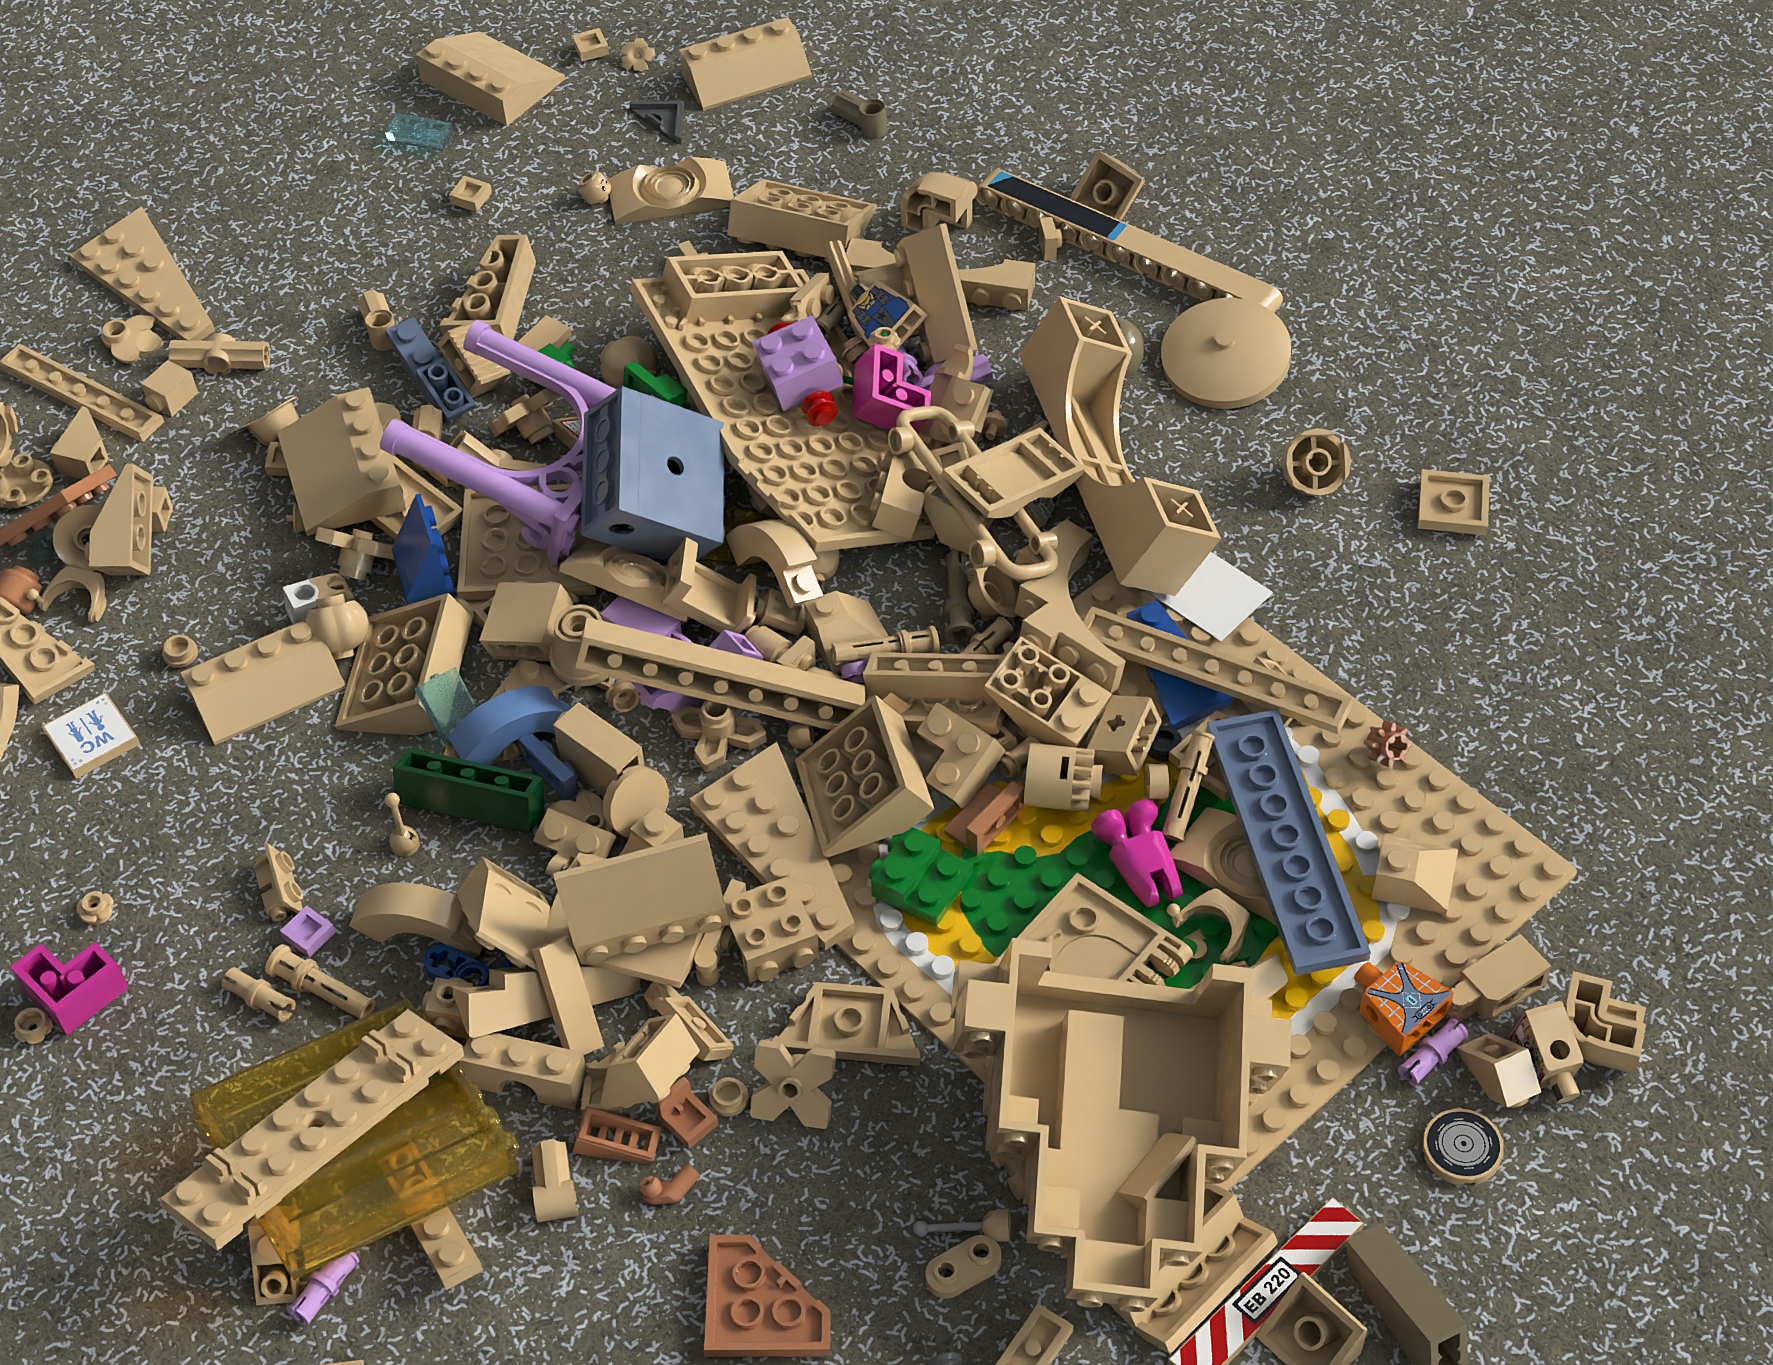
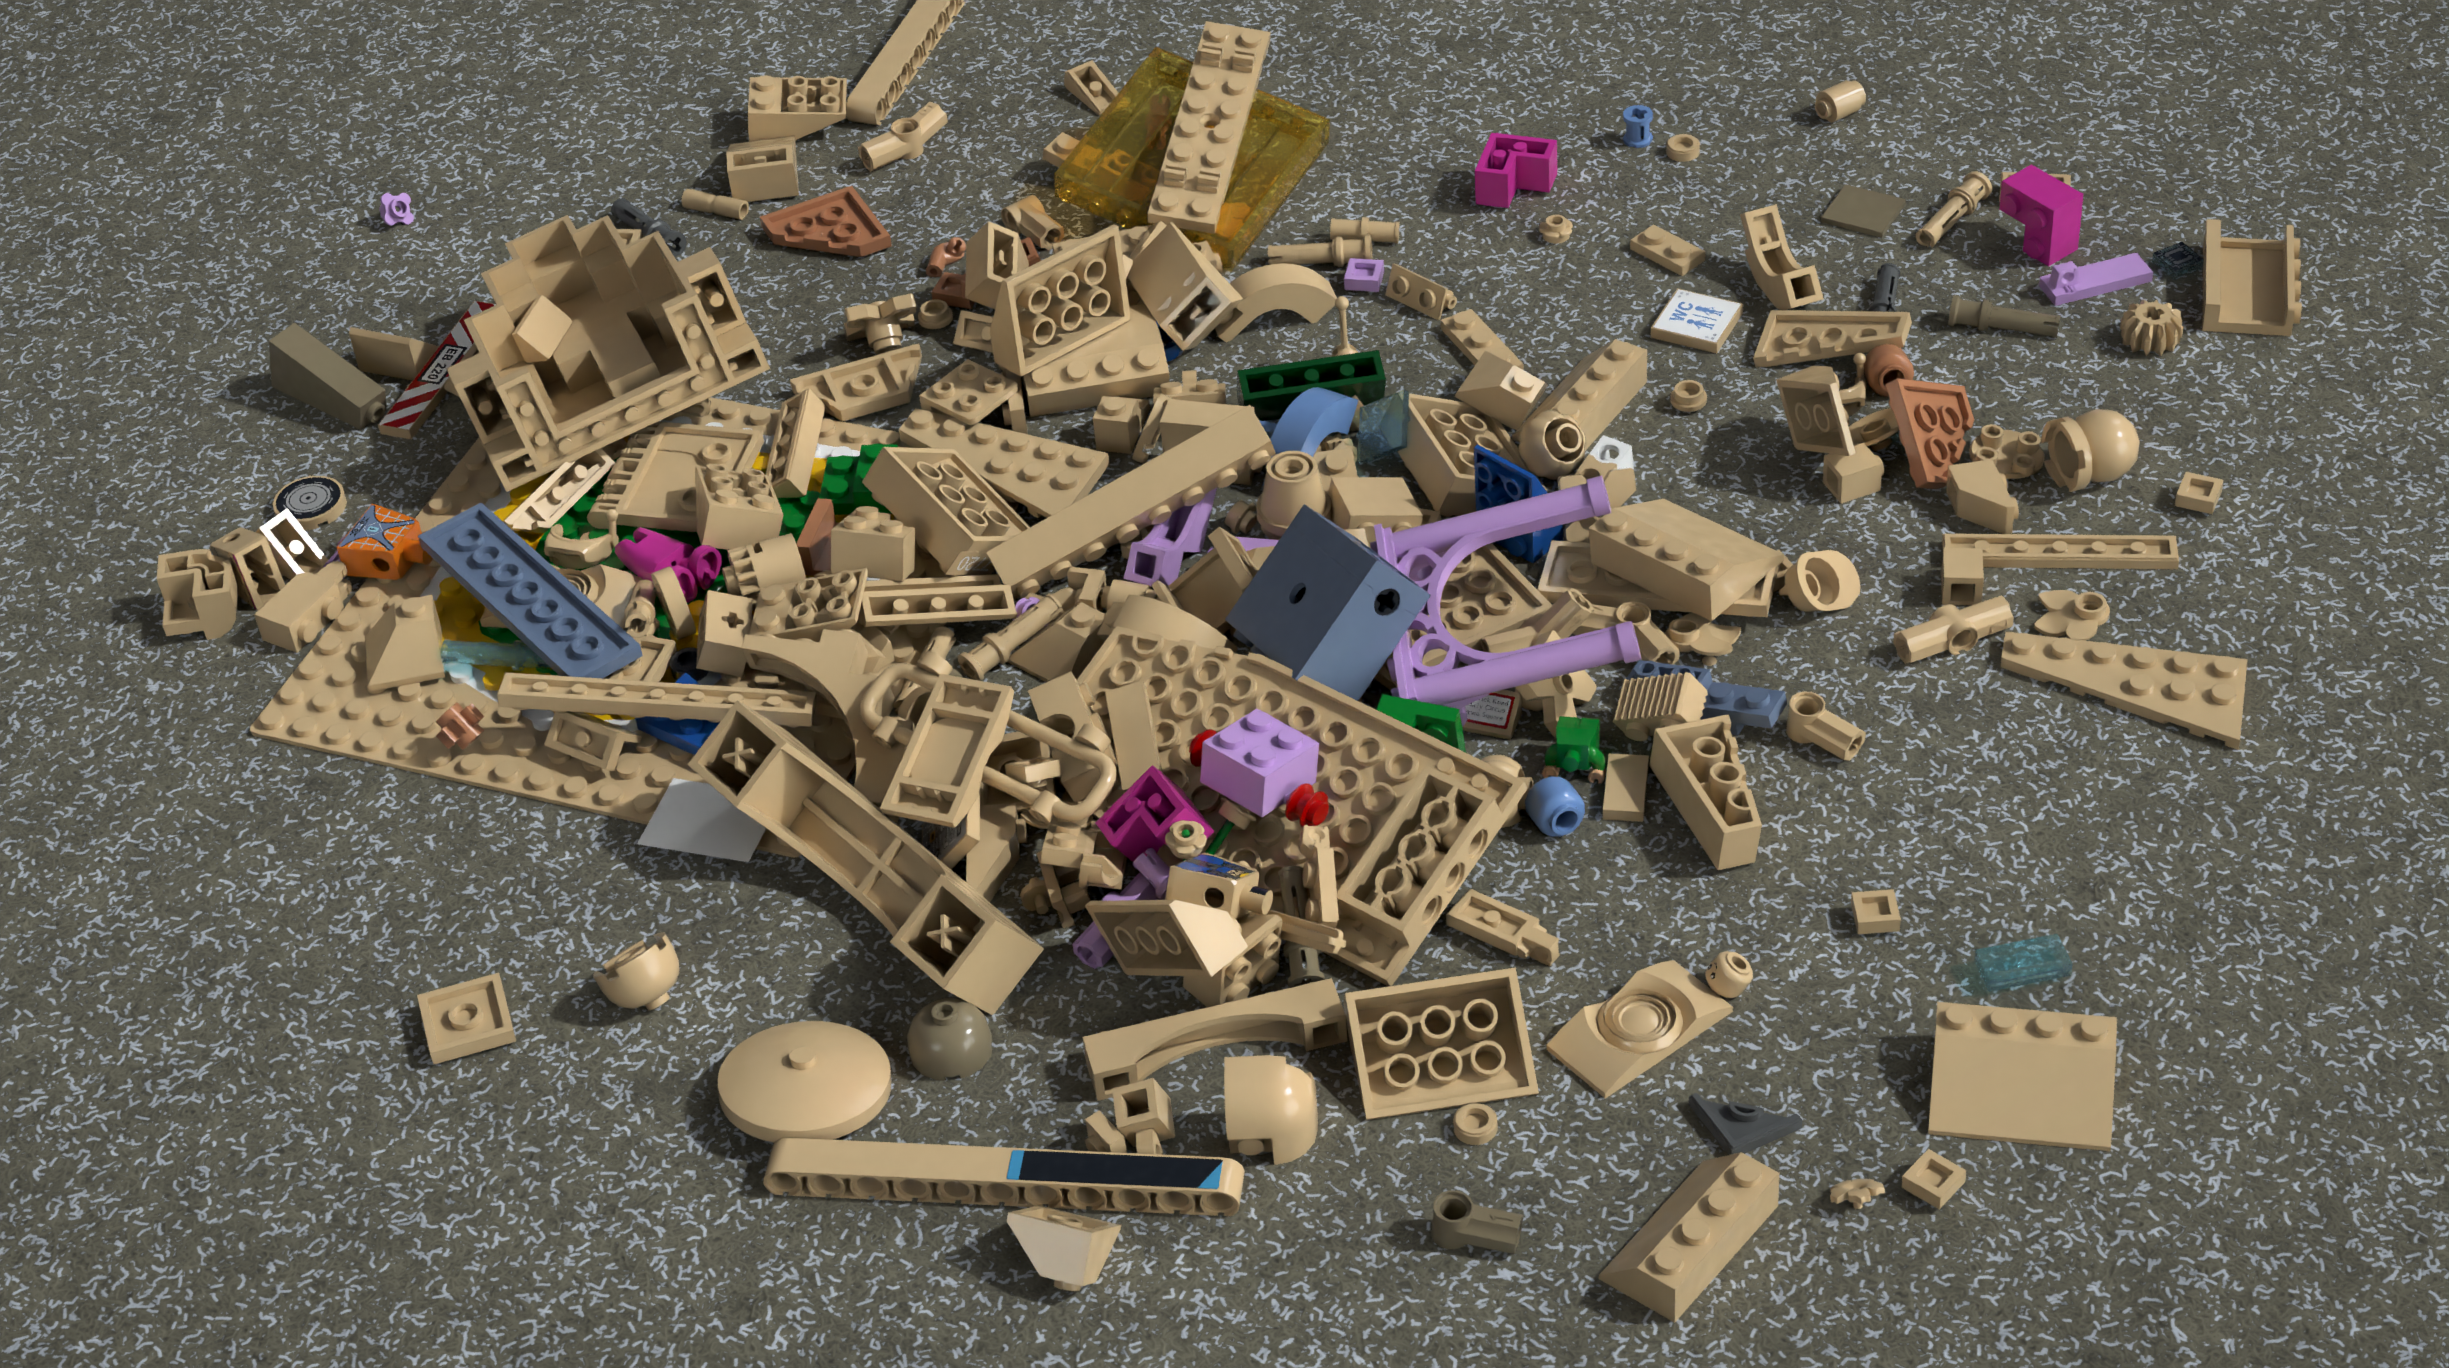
camera: 155 degrees right, 10 degrees down
none -> clear light blue pin [441,639,553,671]
none -> tan slope [695,464,783,550]
none -> tan slope [765,388,825,498]
none -> tan tile [1105,680,1162,793]
none -> tan brick [1112,1078,1175,1155]
none -> tan plate [1441,309,1524,370]
none -> tan tile [1453,1103,1498,1145]
none -> tan slope [1455,350,1548,430]
none -> medium blue head [1525,776,1585,837]
none -> tan plate [1630,224,1705,276]

